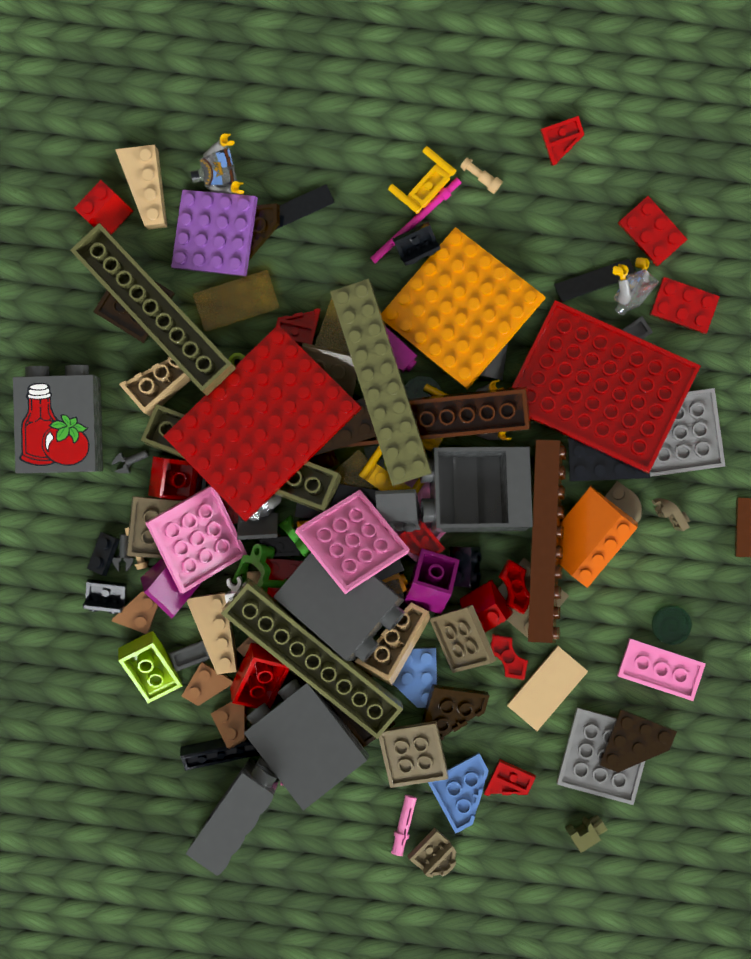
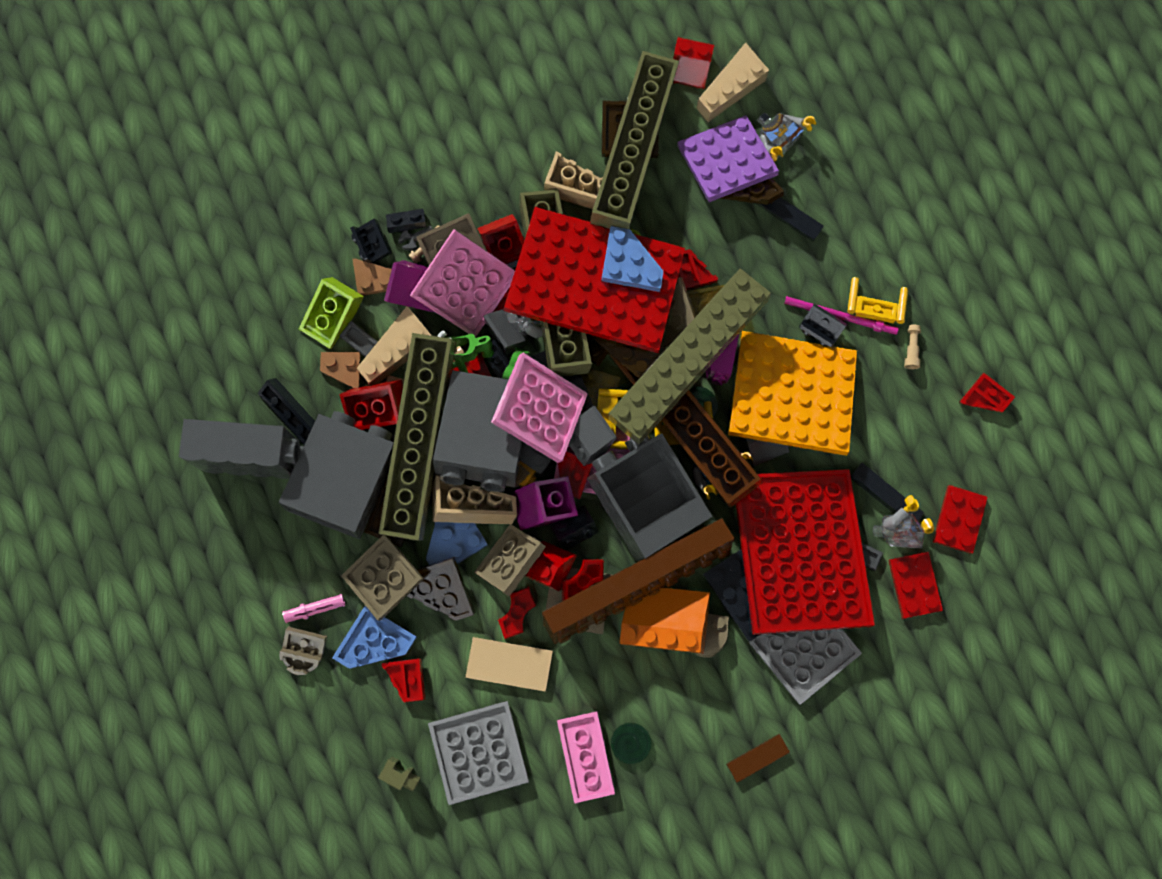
camera: 55 degrees right, 10 degrees down
brick [13,365,103,474] -> none
dark grey bar [112,450,149,473] -> none
clear yellow plate [193,270,280,332] -> none
medium nougat wing [211,702,247,749] -> none
dark brown plate [599,709,677,772] -> none
dark tan slope [652,498,690,531] -> none
none -> medium blue plate [601,226,663,292]

